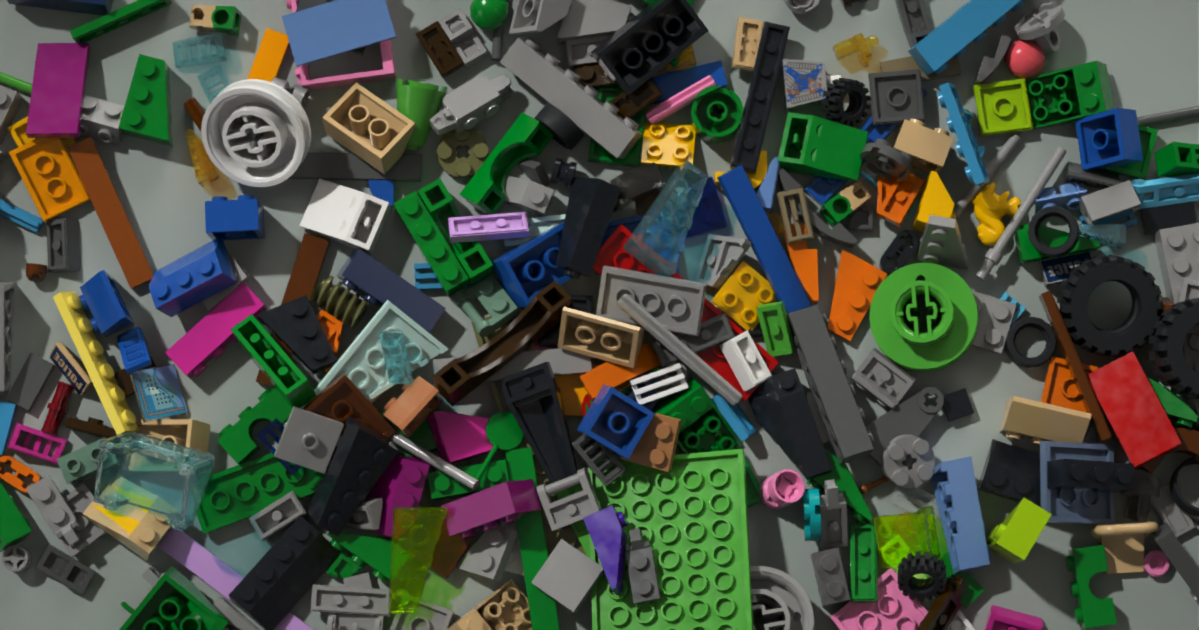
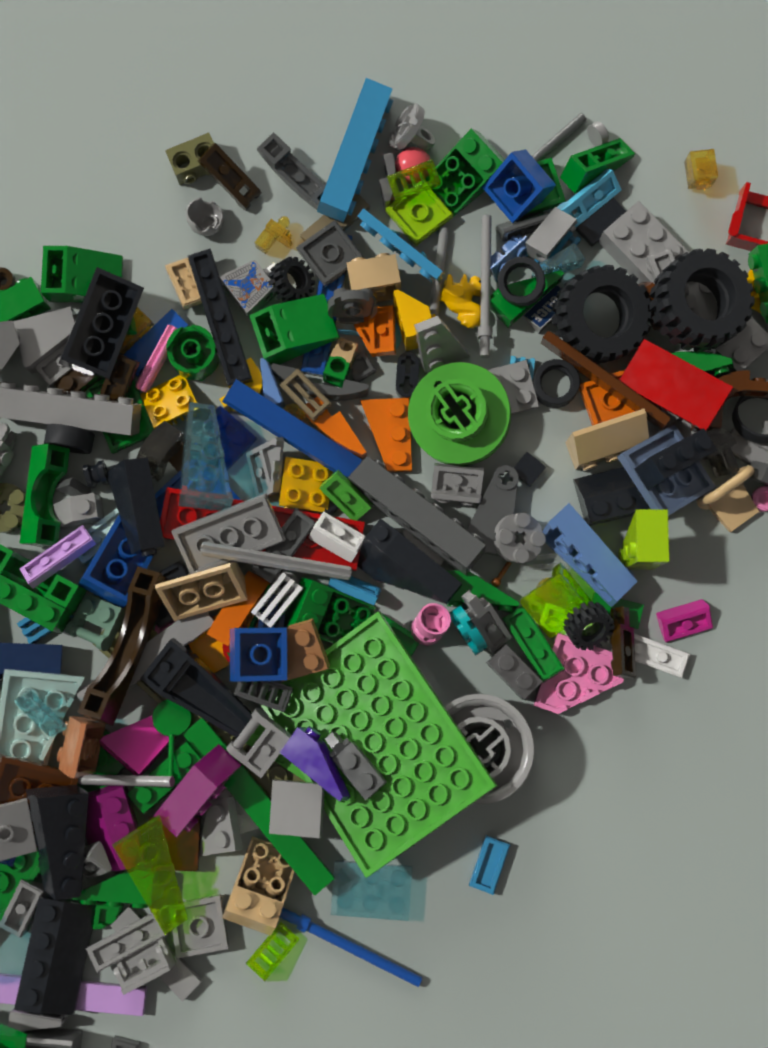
camera: 30 degrees left, 0 degrees up
green arch [1065,545,1117,629] -> none
none -> clear neon green slope [387,159,441,200]

